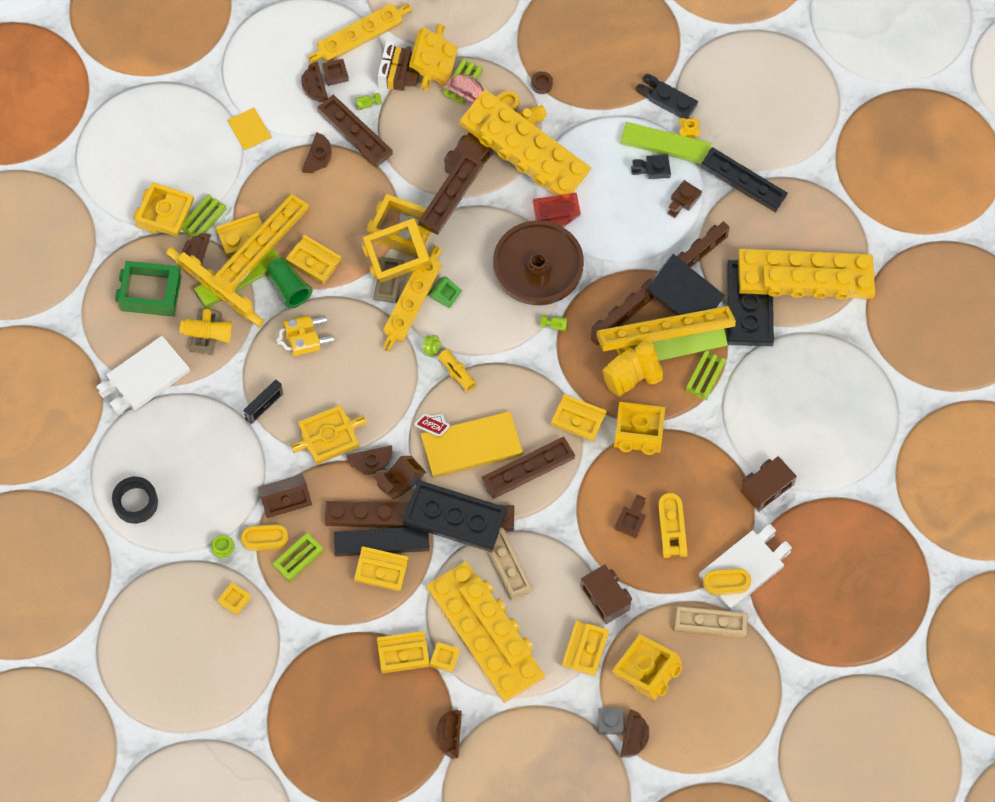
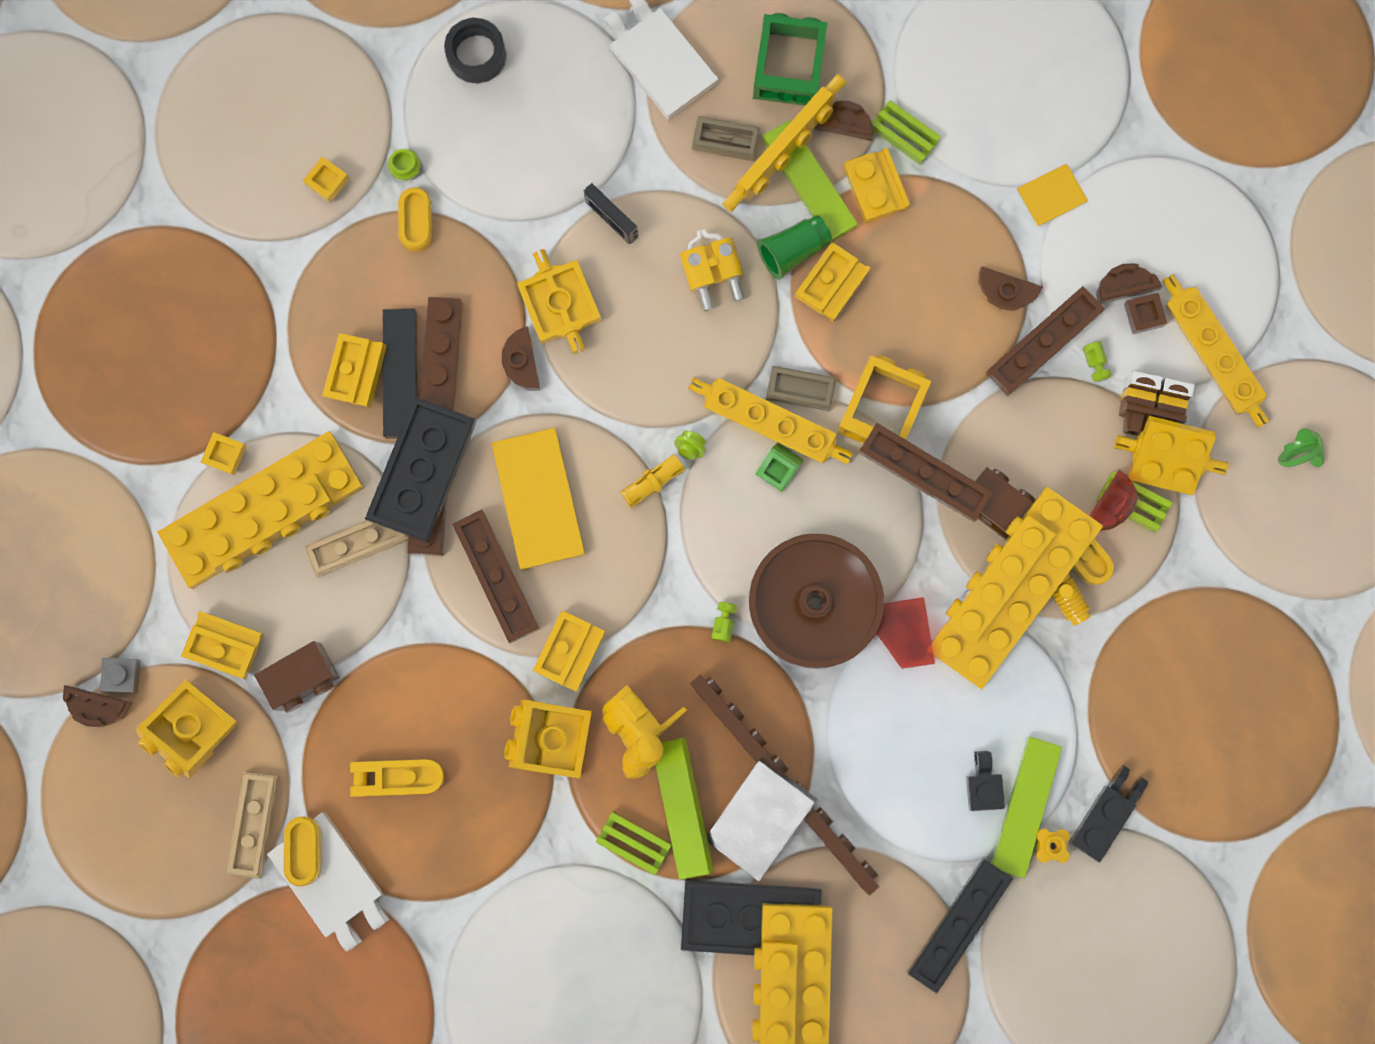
camera: 95 degrees right, 15 degrees up
yellow plate [133,182,194,237] -> none
yellow piece [179,309,232,344] -> none
yellow tile [212,193,310,294] -> none
reddish brown panel [258,474,312,518] -> none
lime tile [273,532,324,583] -> none
yellow window [362,218,432,283] -> none
reddish brown brick [373,456,426,499] -> none
yellow plate [377,631,430,674] -> none
sticker [414,414,450,437] -> none
reddish brown plate [437,710,462,759] -> none
reddish brown tile [531,72,553,94] -> none
yellow tile [597,306,736,351] -> none
reddish brown plate [615,494,646,538] -> none
reddish brown plate [667,180,702,218] -> none
reddish brown brick [741,456,797,512] -> none

